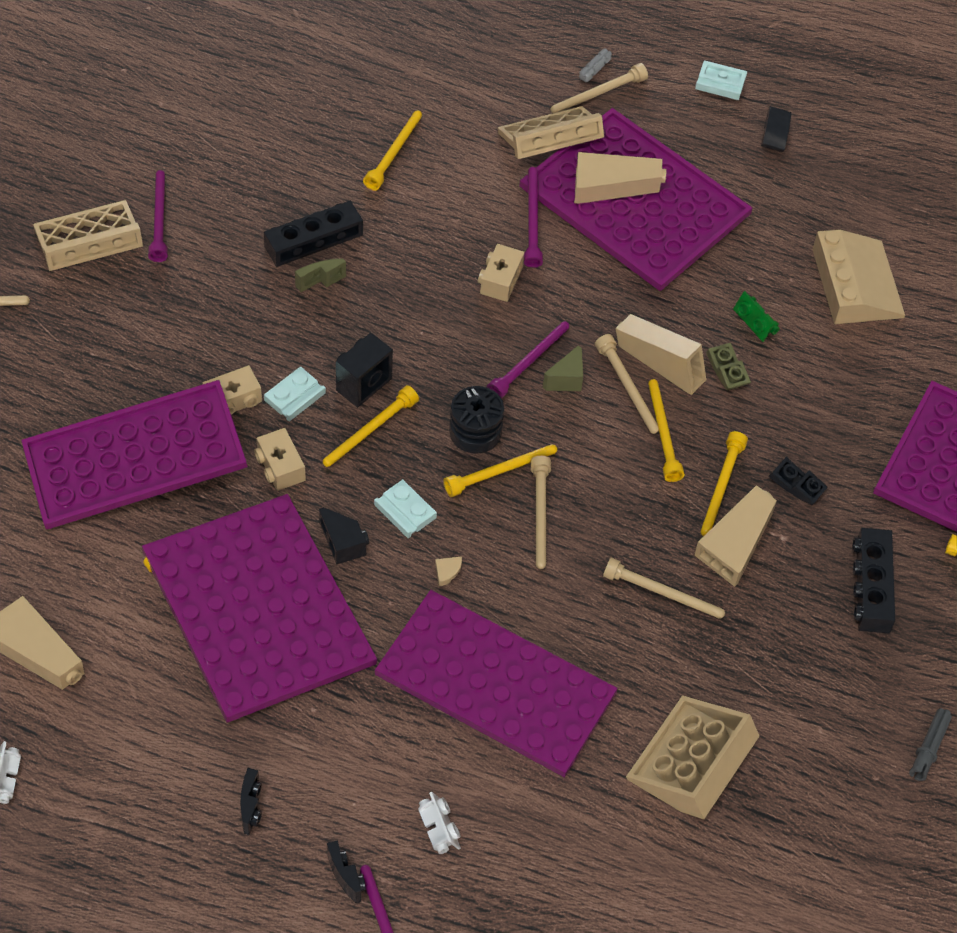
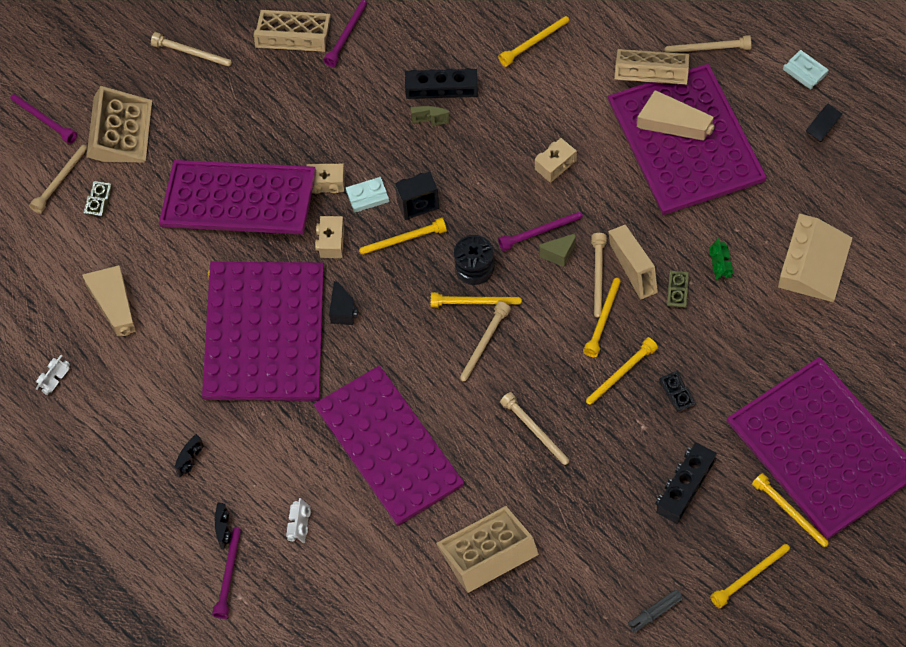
camera: 35 degrees right, 5 degrees up
light aqua plate [374,479,437,538] -> none
tan tile [435,557,462,586] -> none
magenta piece [524,167,543,268] -> none
light grey axle [579,49,612,82] -> none
tan slope [695,485,777,587] -> none

